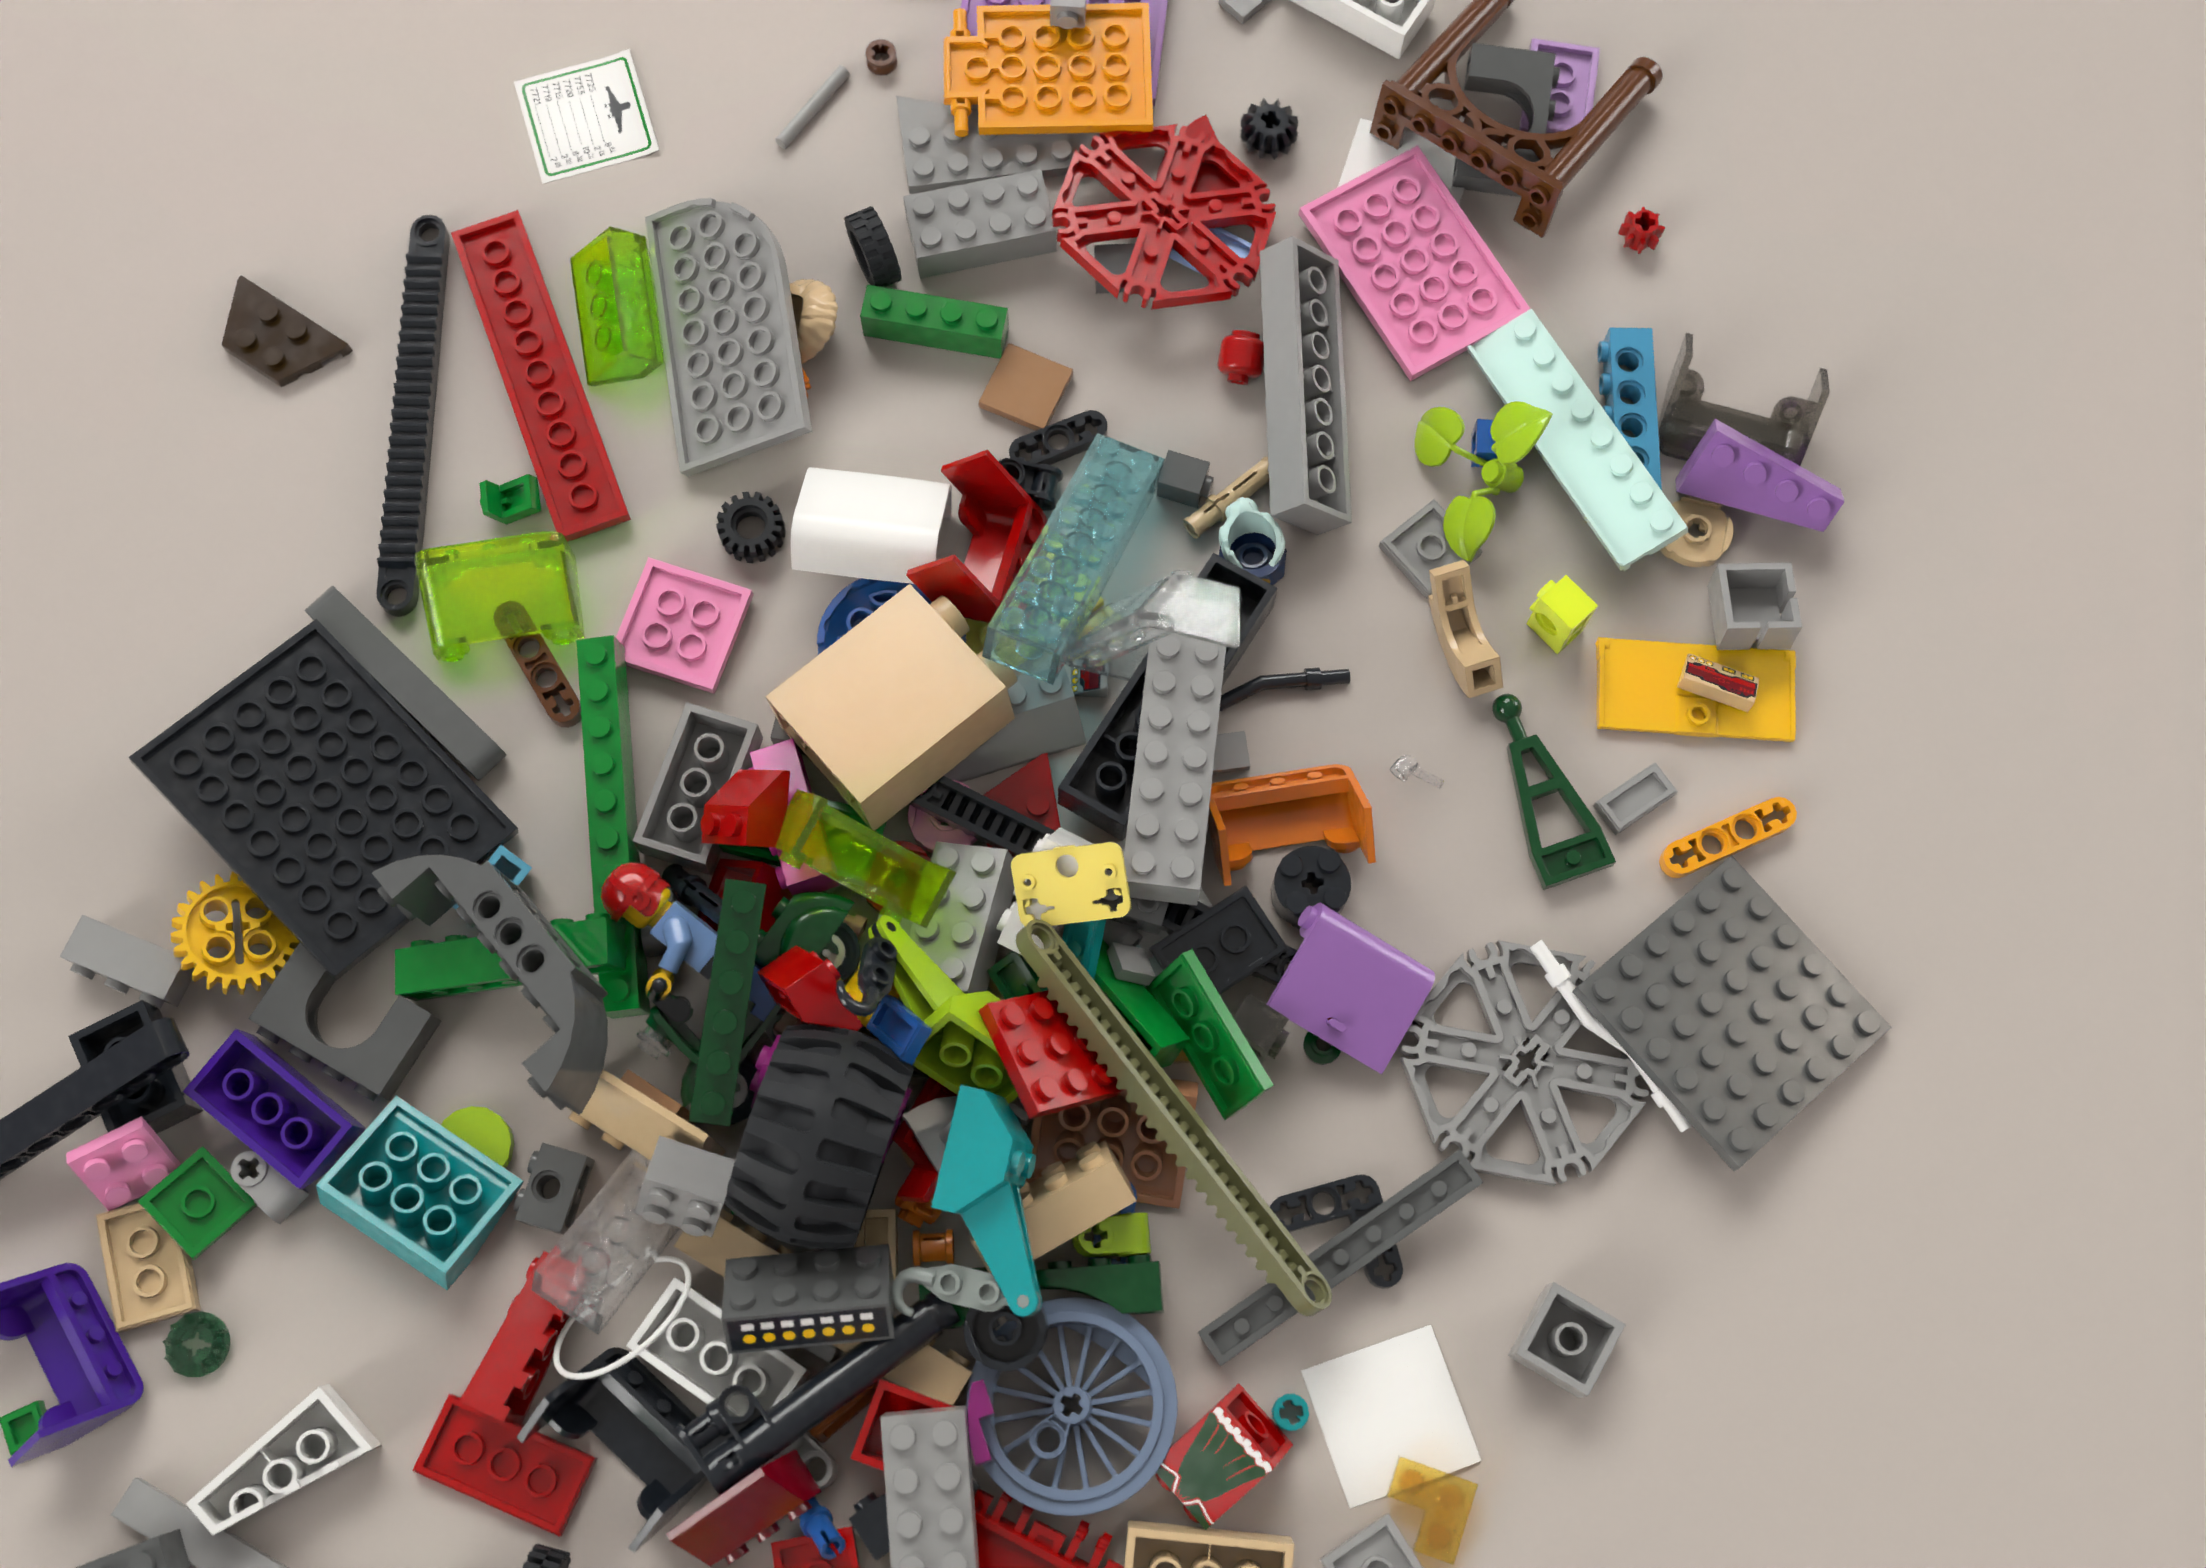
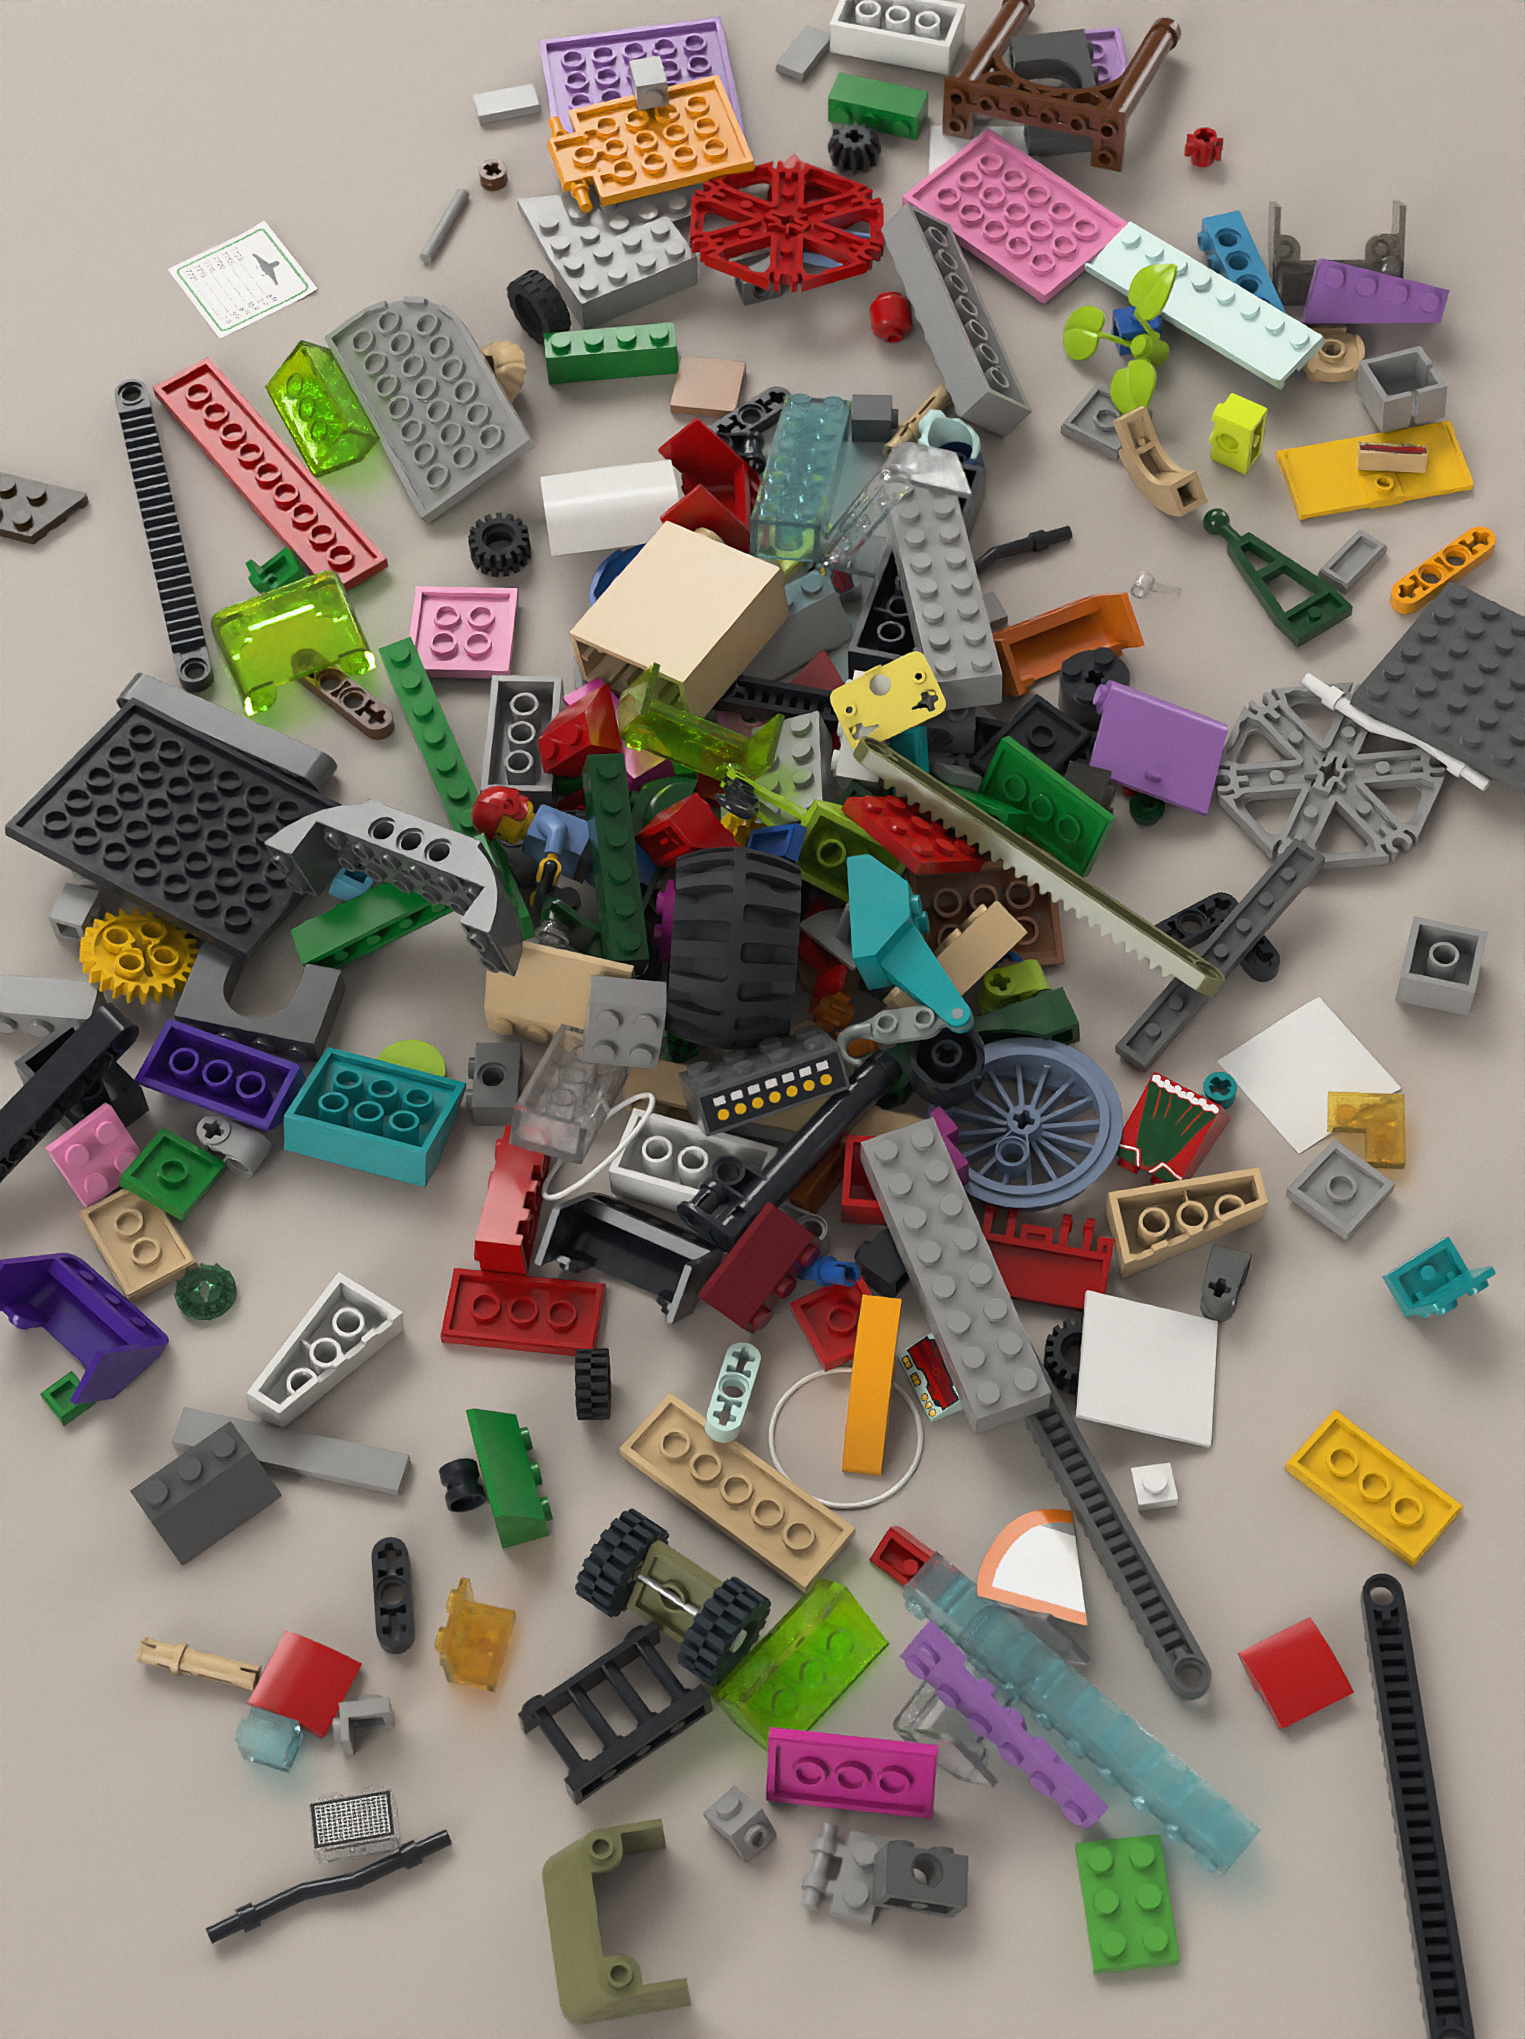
camera: 10 degrees left, 15 degrees down
none -> light grey brick [48,882,106,943]
none -> green brick [828,72,928,140]

